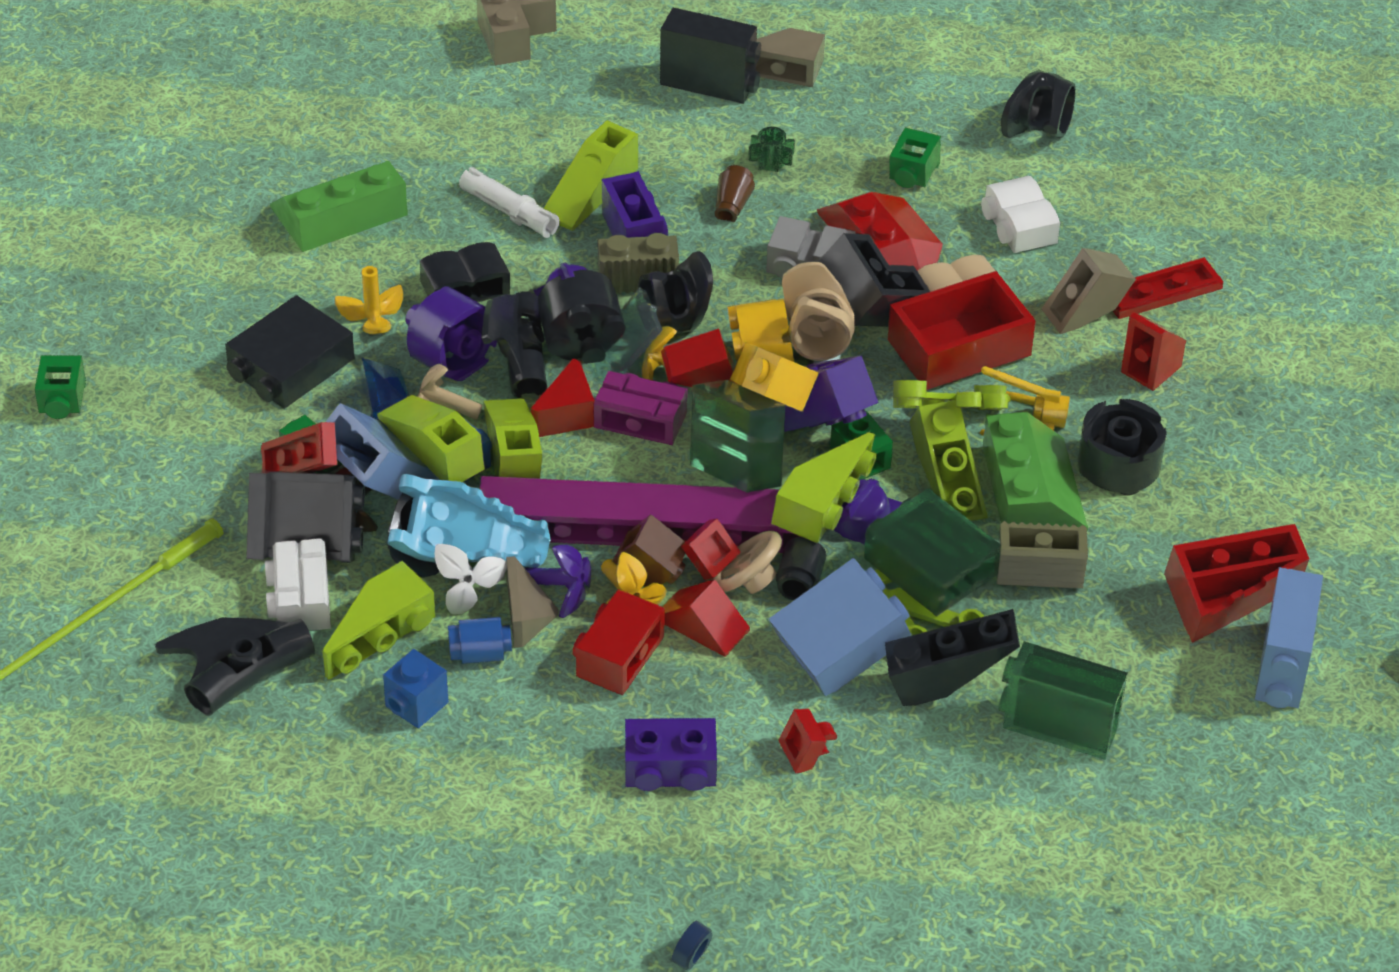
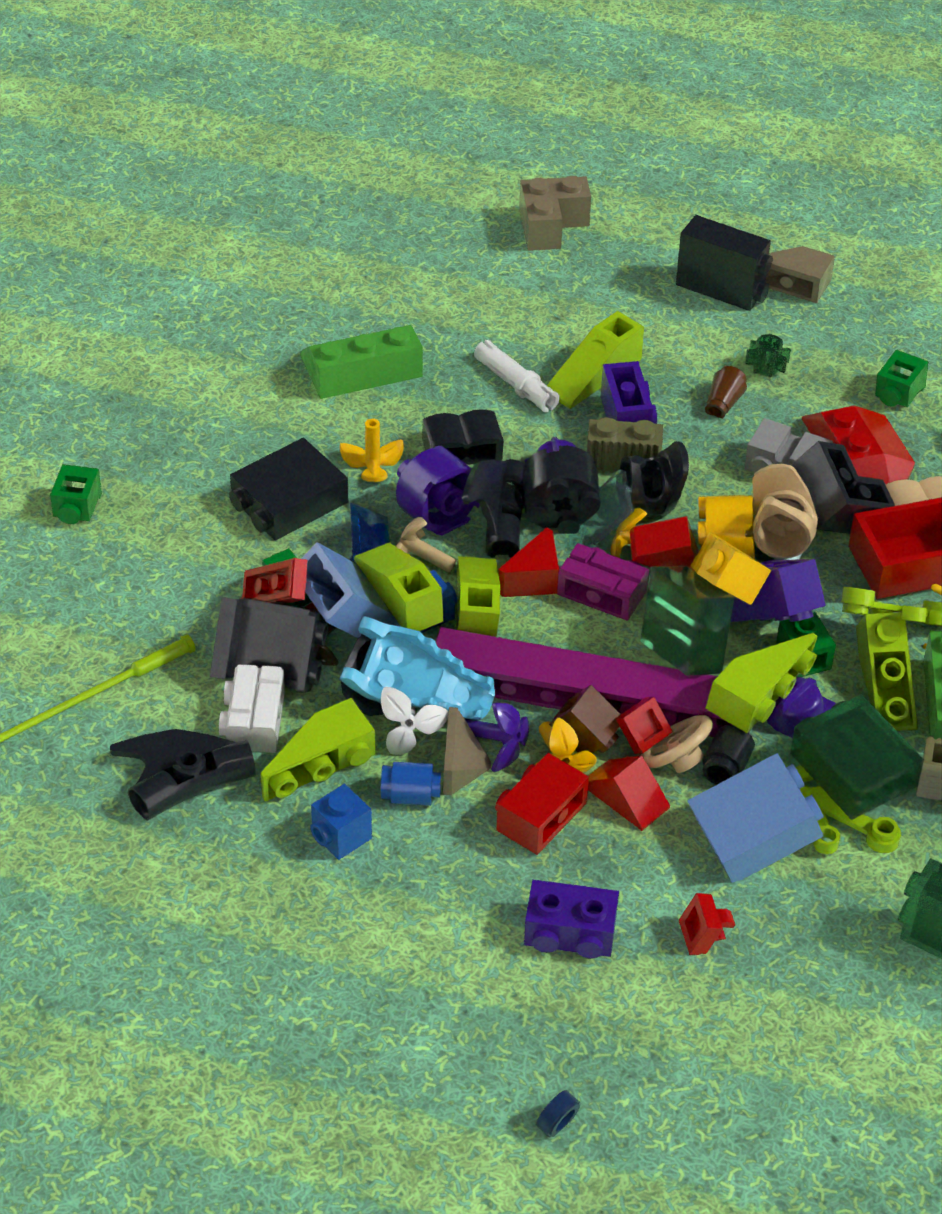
camera: 10 degrees right, 0 degrees up
black slope [885,609,1020,706] -> none

